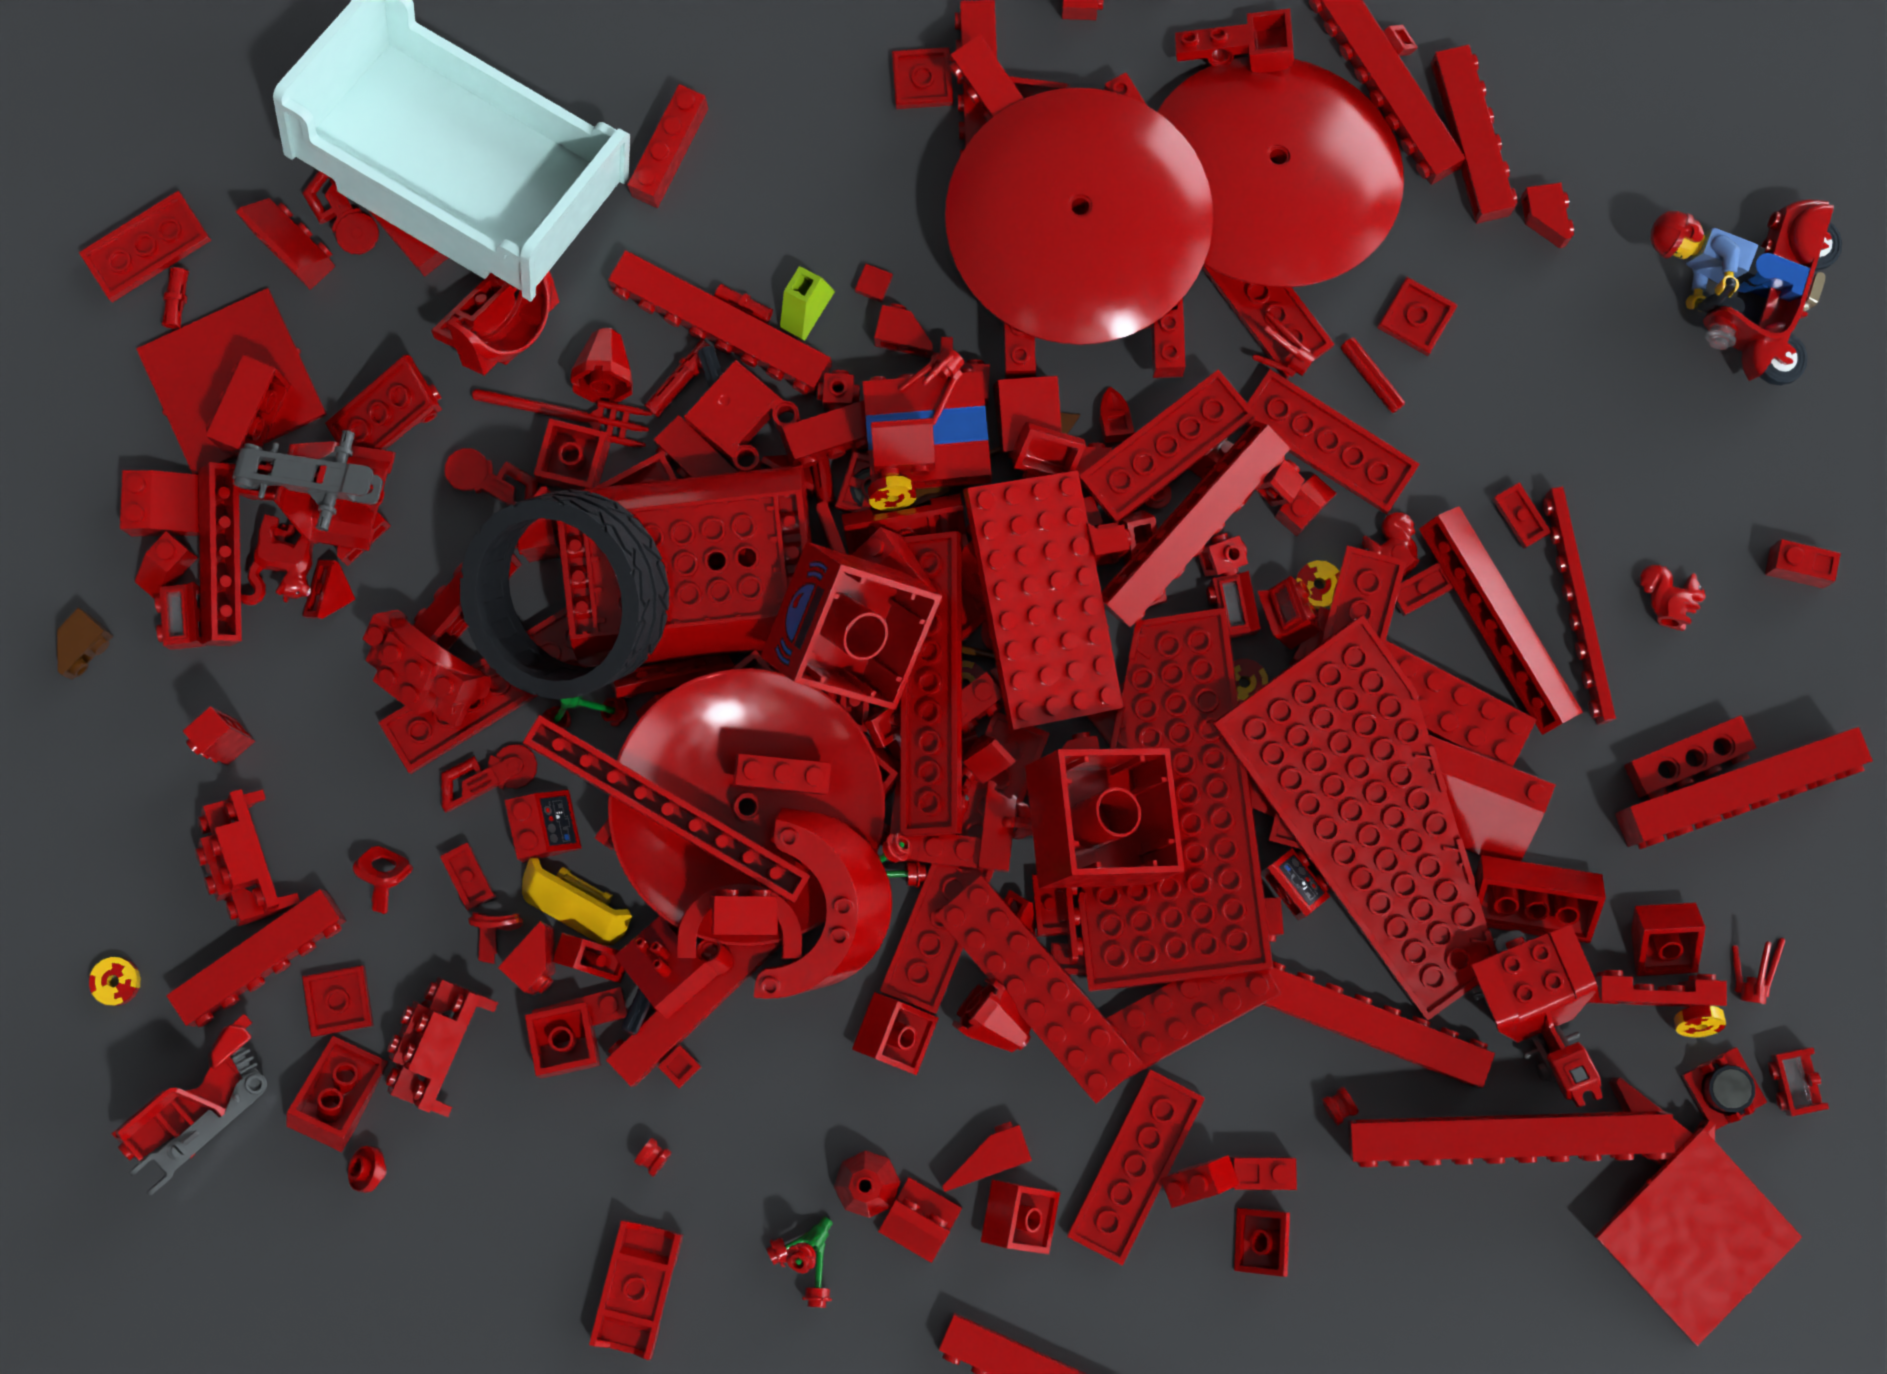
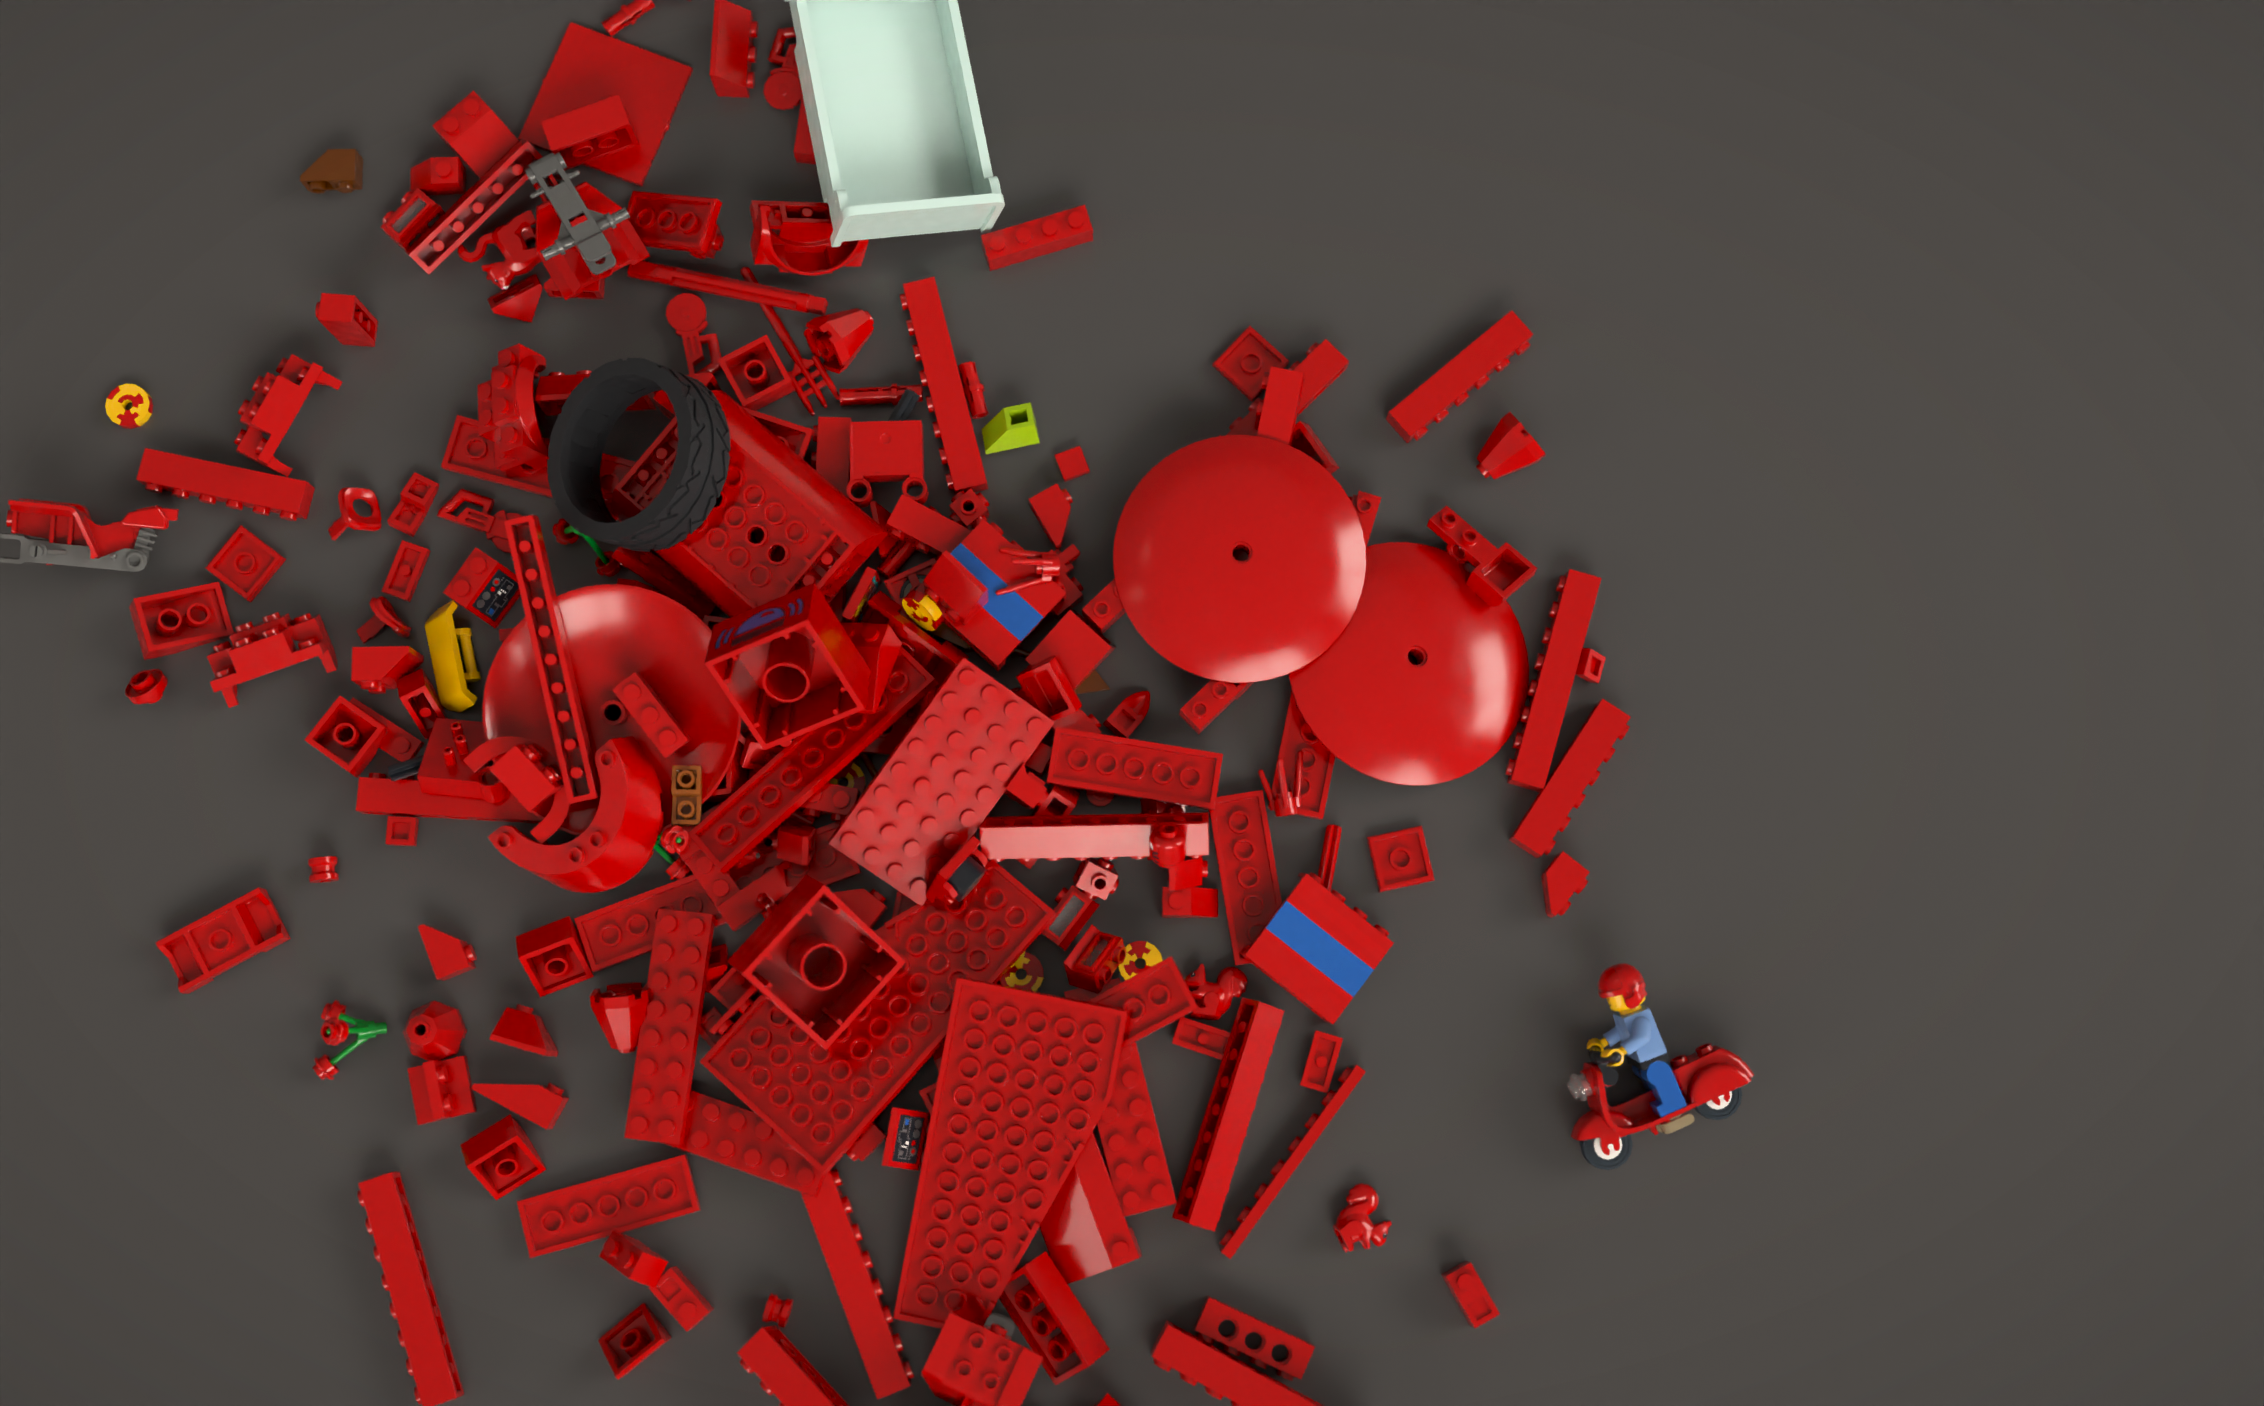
camera: 40 degrees right, 0 degrees up
none -> red slope [387,472,439,537]
none -> red slope [418,924,477,981]
none -> red slope [489,1004,559,1057]
none -> red piece [627,260,828,316]
none -> dark orange slope [671,766,702,826]
none -> red piece [925,836,988,905]
none -> red head [1149,824,1187,868]
none -> panel [1239,872,1394,1024]

